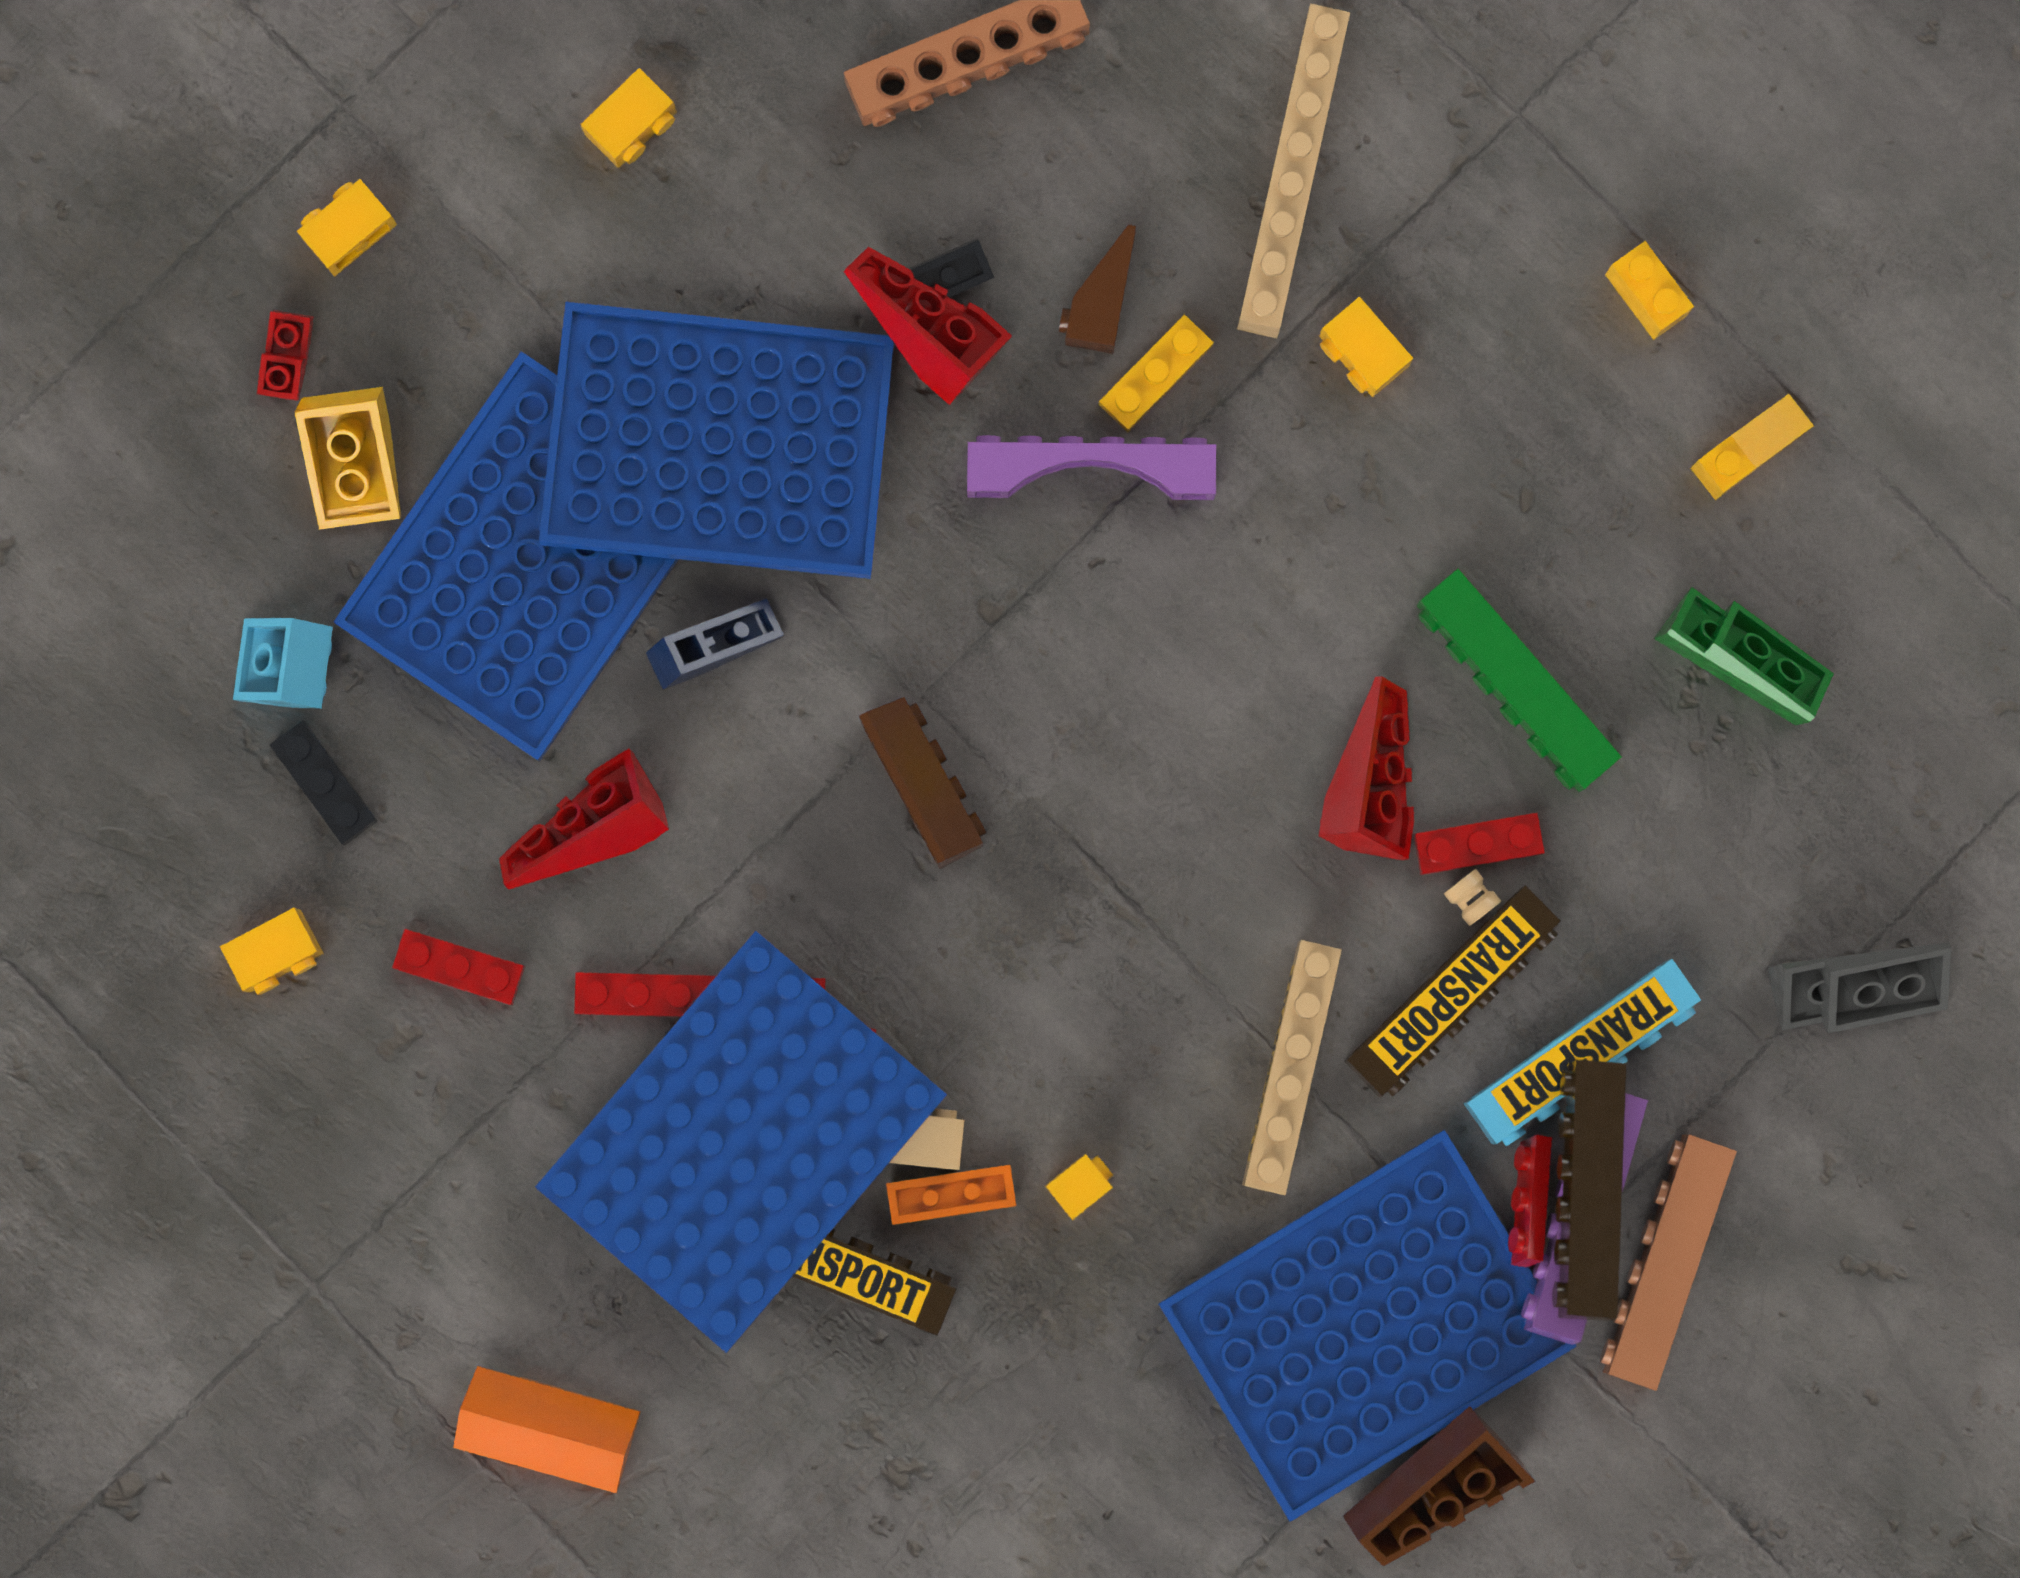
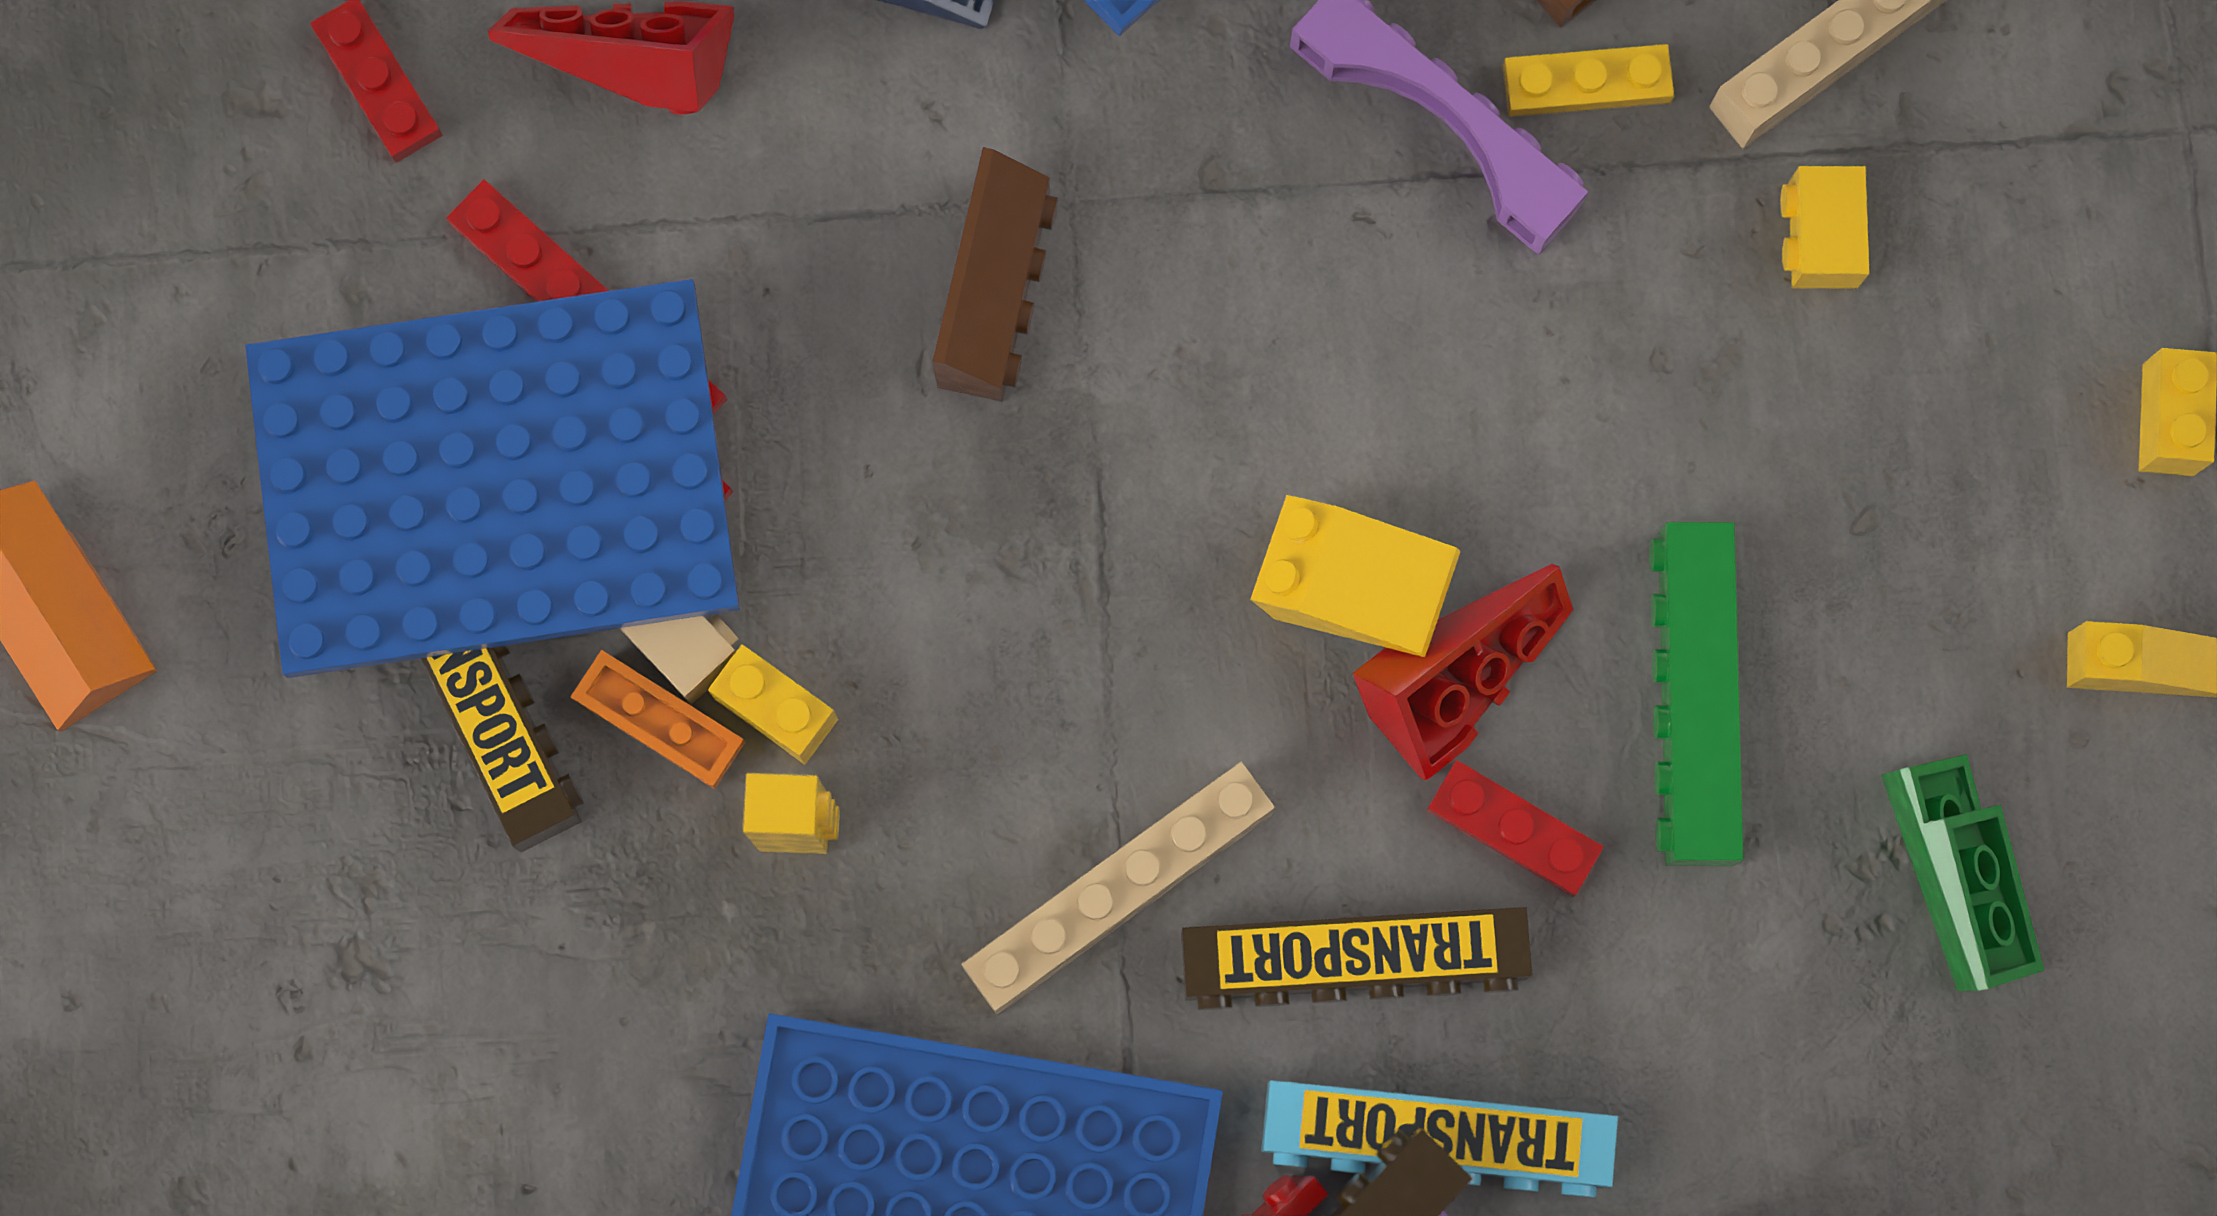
camera: 40 degrees right, 5 degrees down
tan wheel [1444,869,1501,926] -> none
none -> yellow brick [708,644,838,765]
none -> yellow slope [1250,495,1461,657]

